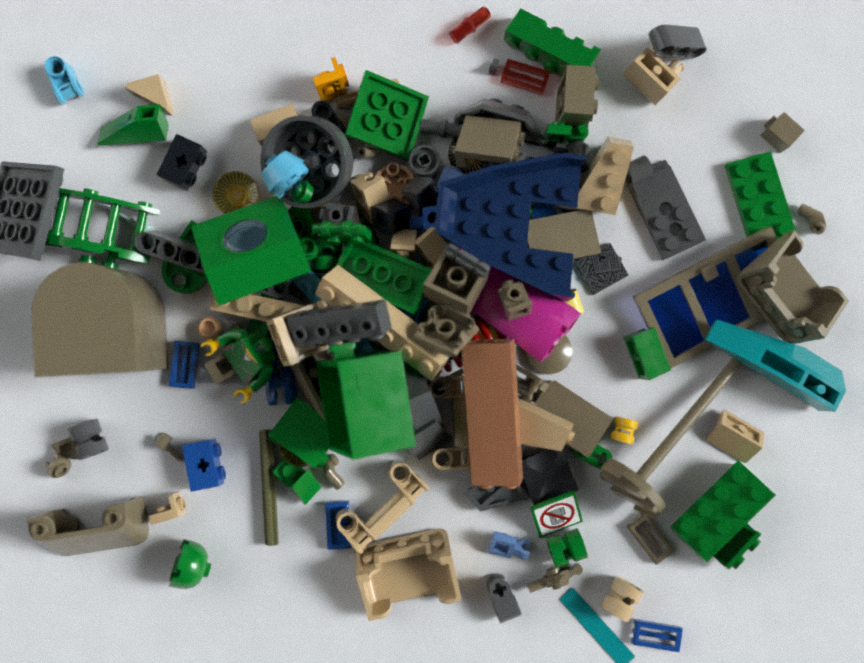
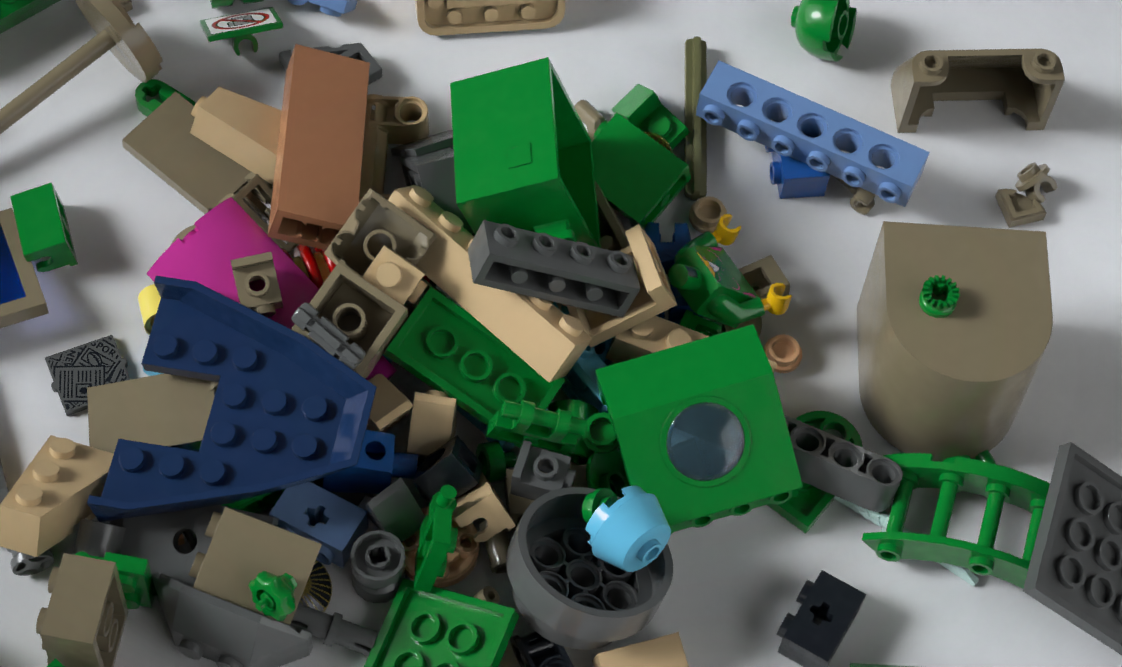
camera: 175 degrees right, 25 degrees down
dark grey wheel [67,419,109,460] -> none
tan bracket [149,492,186,525] -> none
blue tile [169,341,200,389] -> none
clear yellow dish [212,171,259,214] -> none
blue tile [325,500,352,550] -> none
tan piece [336,460,430,554] -> none
black brick [522,449,579,505] -> none
yellow wheel [610,416,639,445] -> none
none -> green piece [248,571,298,621]
none -> tan bracket [362,245,428,306]
none -> green plate [414,485,458,593]
none -> tan plate [689,196,727,233]
none -> medium blue brick [696,60,930,207]
none -> green bush [919,275,960,318]

